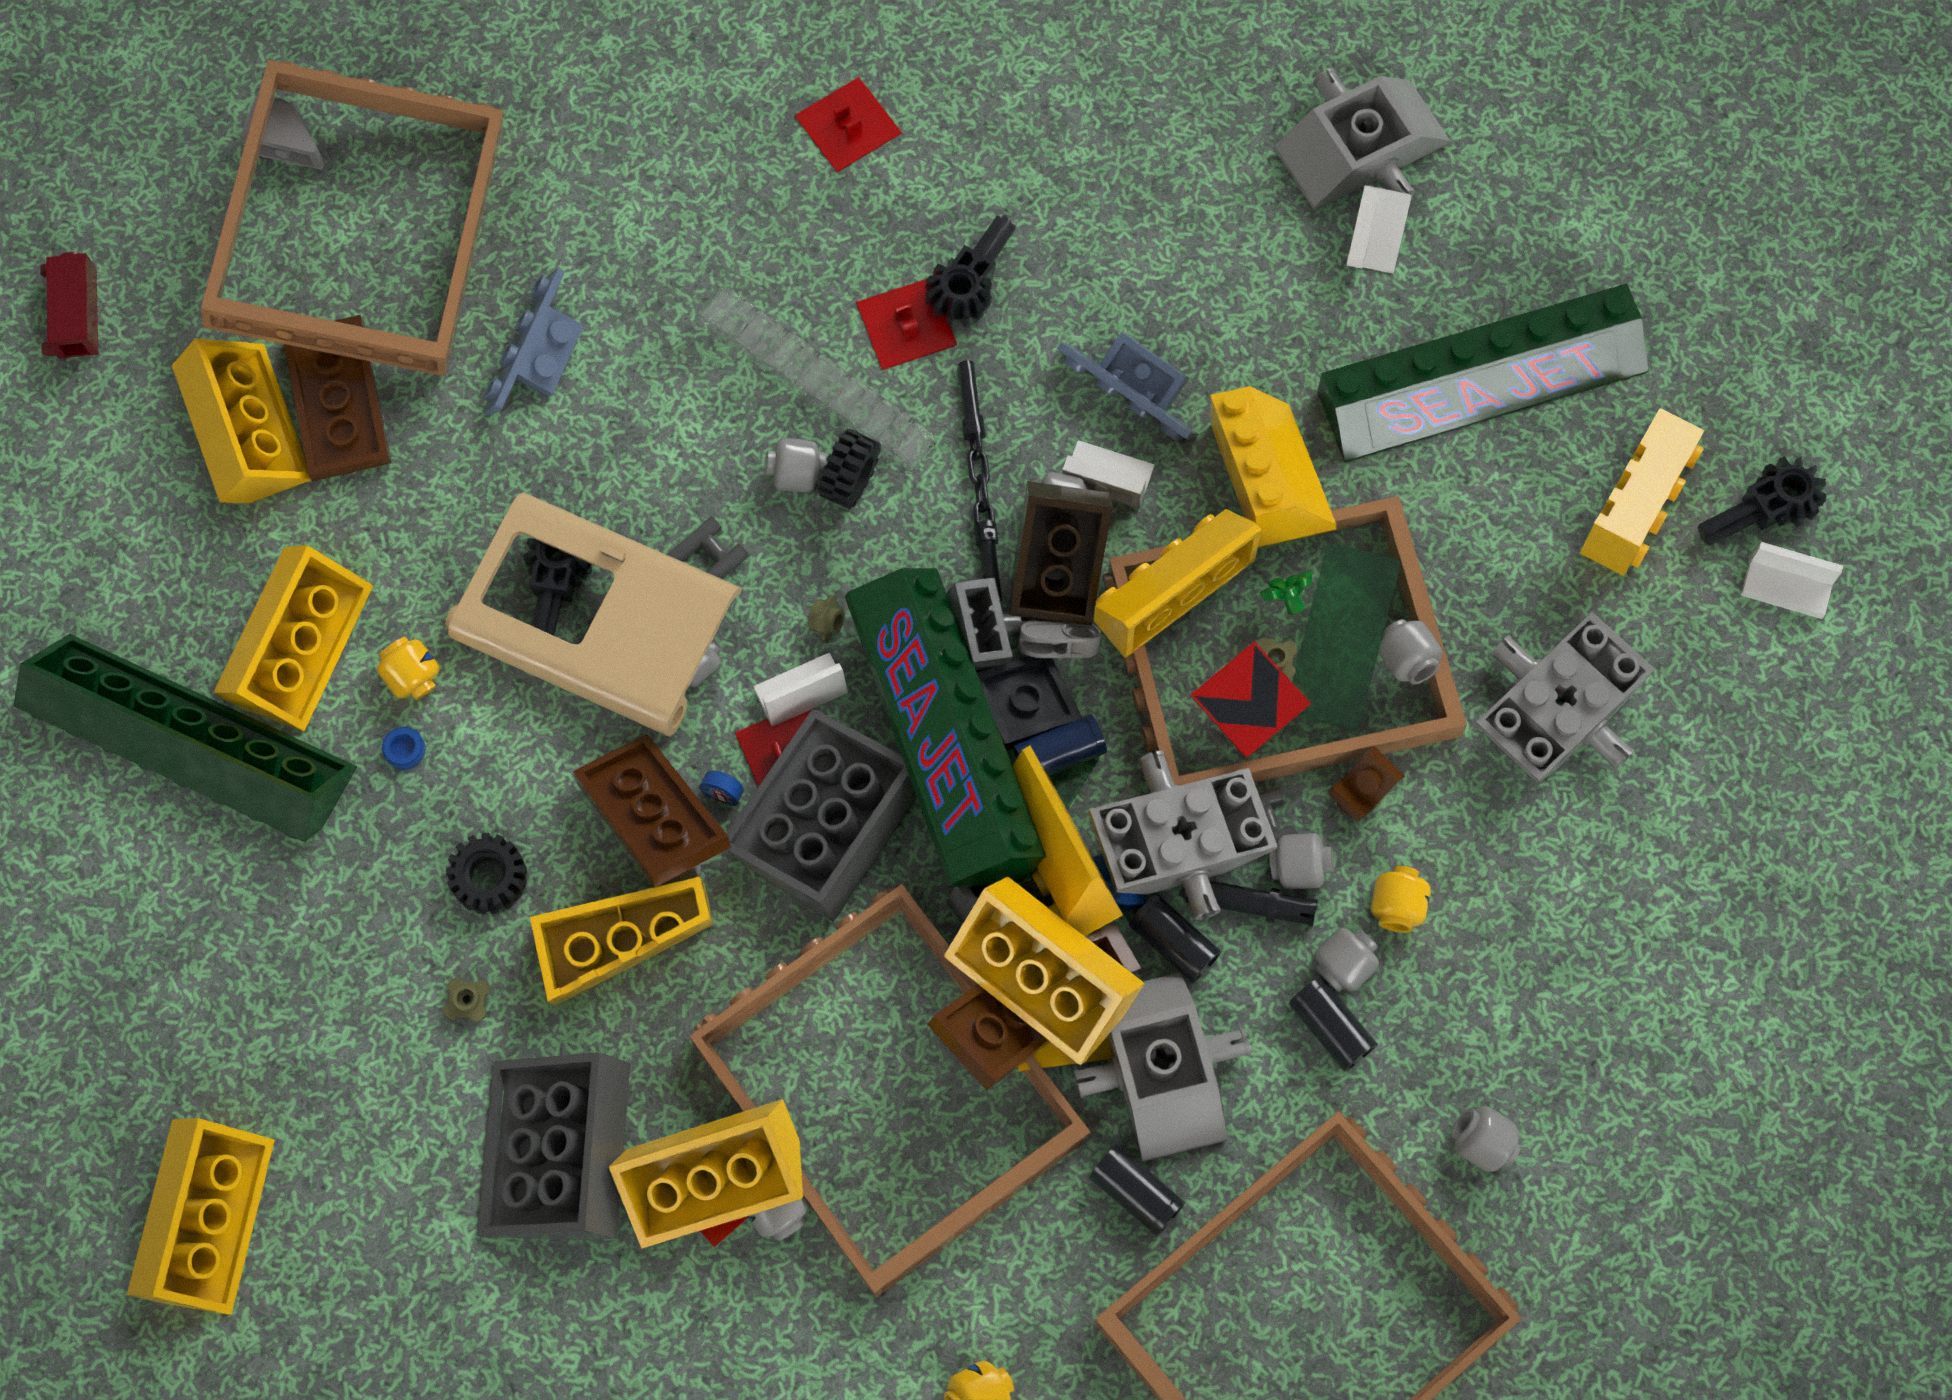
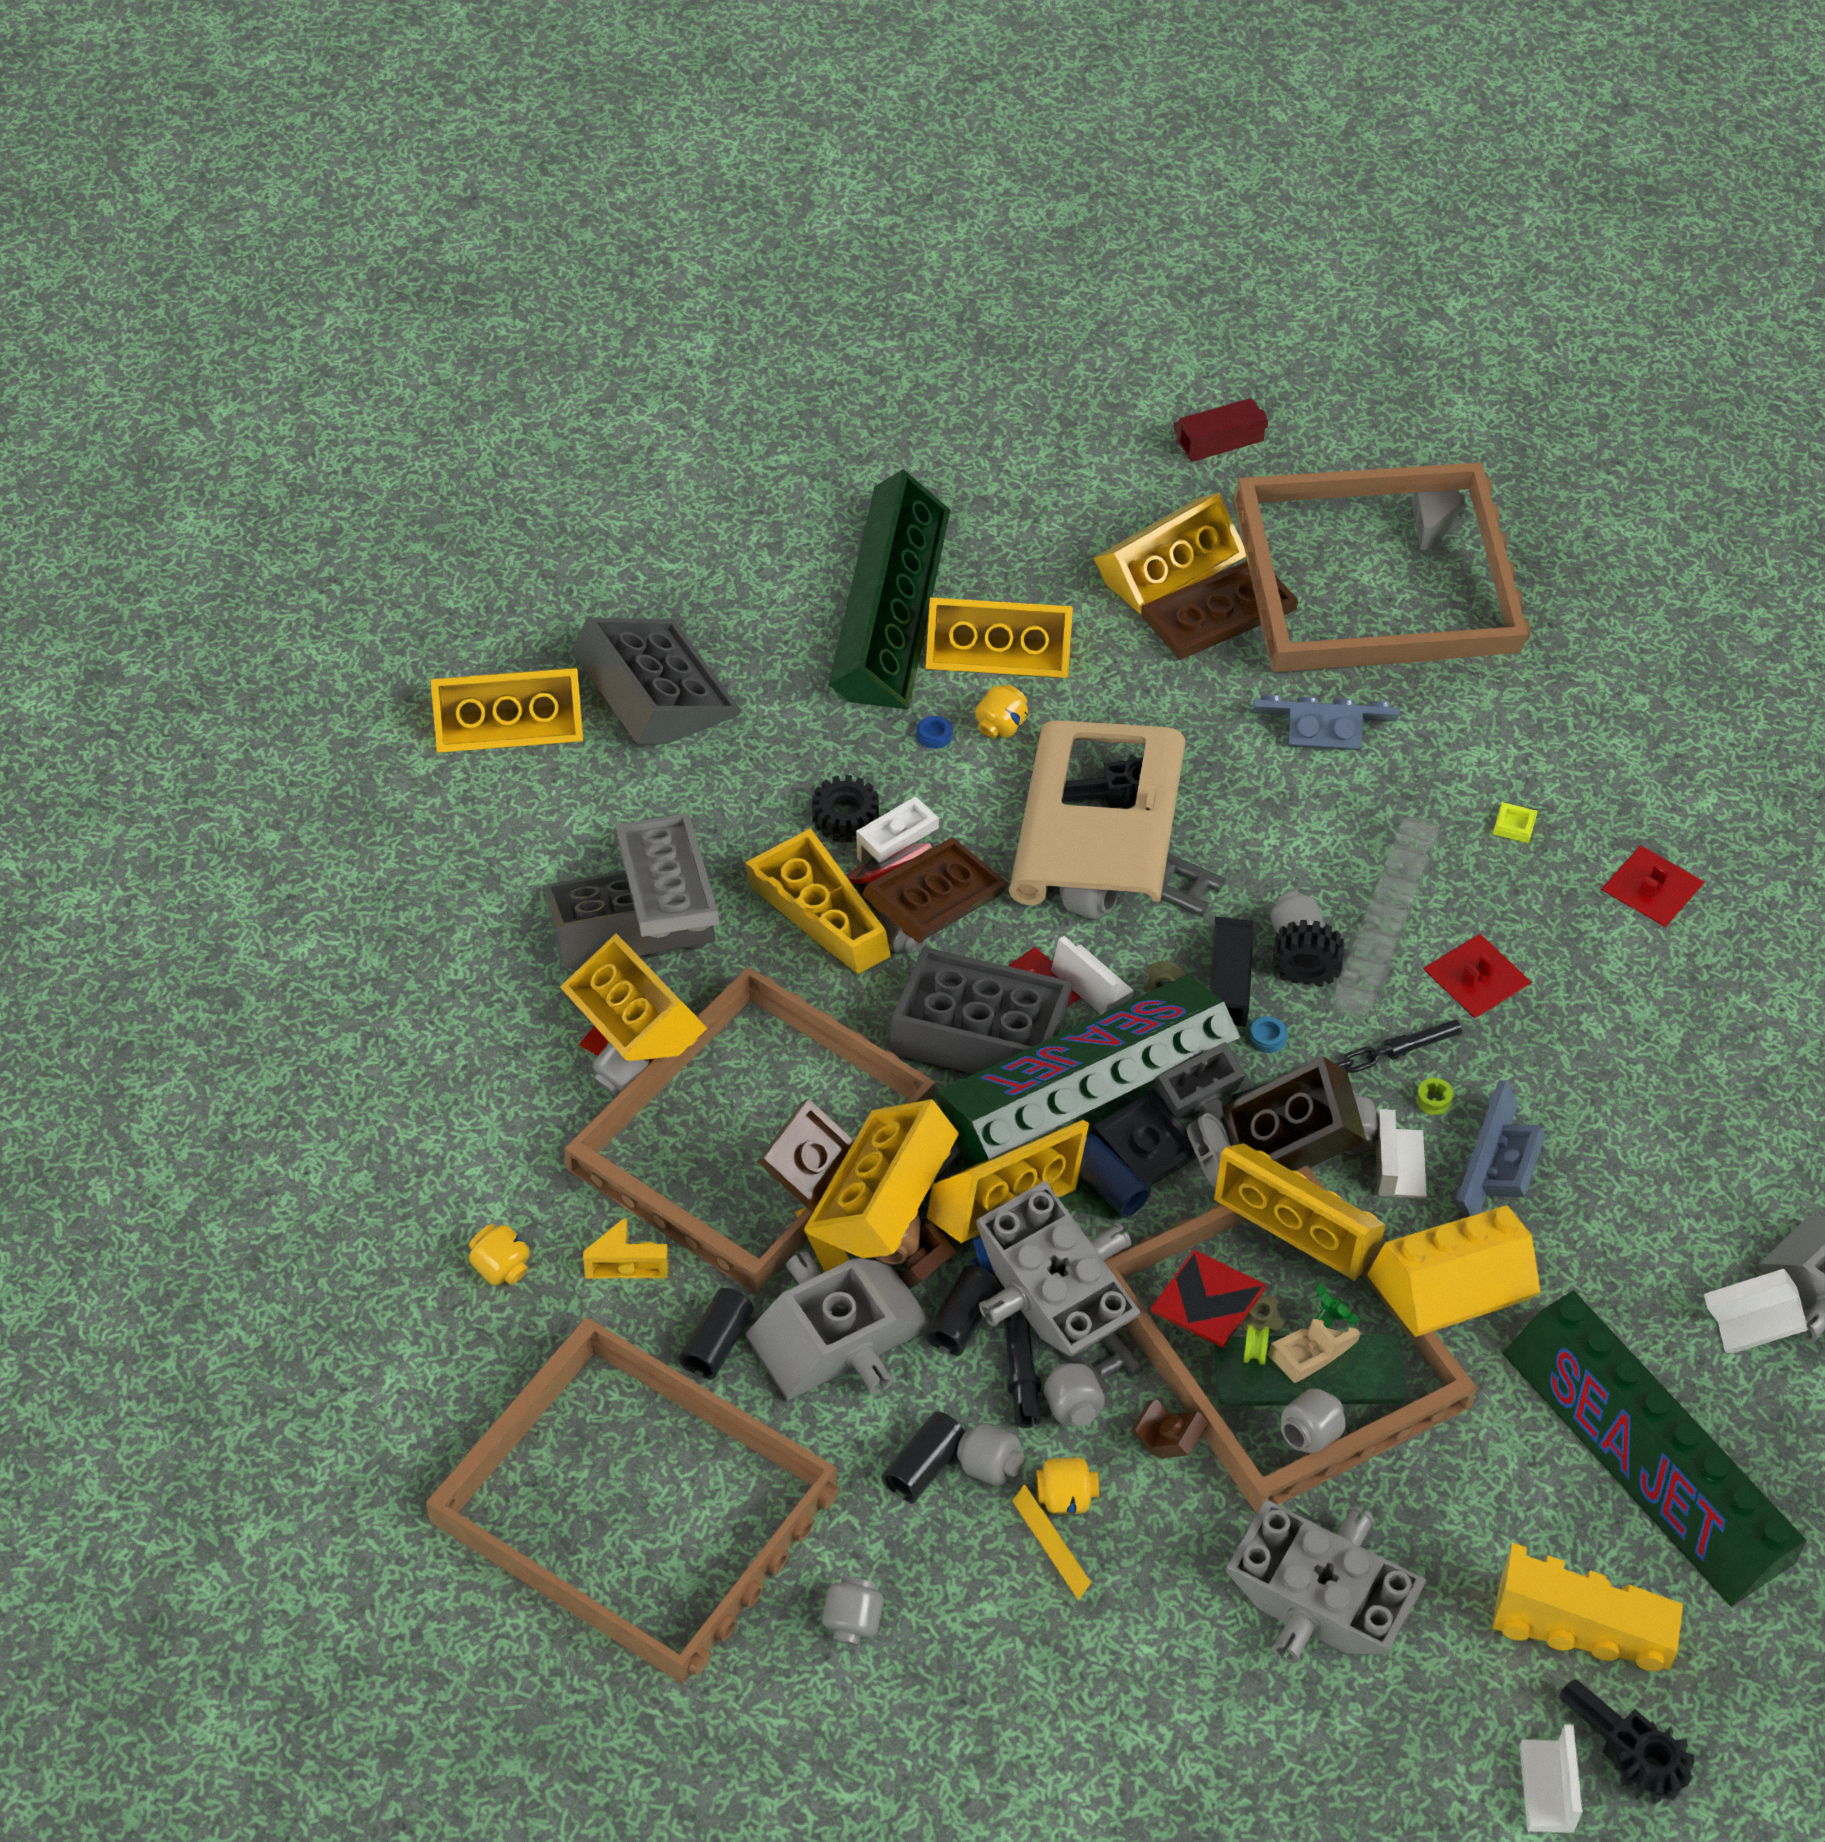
camera: 70 degrees right, 20 degrees down
olive plate [443,977,490,1022] -> none
blue tile [699,770,744,806] -> none
black gear [925,214,1016,327] -> none
none -> dark grey slope [571,617,741,745]
none -> yellow slope [583,1218,669,1278]
none -> light grey plate [615,813,719,938]
none -> red piece [846,843,932,884]
none -> white panel [856,796,939,863]
none -> yellow sticker [1012,1484,1091,1600]
none -> black piece [1209,916,1254,1027]
none -> lime bush [1244,1324,1269,1365]
none -> dark azure tile [1248,1016,1288,1053]
none -> tan slope [1267,1319,1361,1383]
none -> lime bush [1416,1078,1453,1115]
none -> neon yellow tile [1493,802,1538,843]

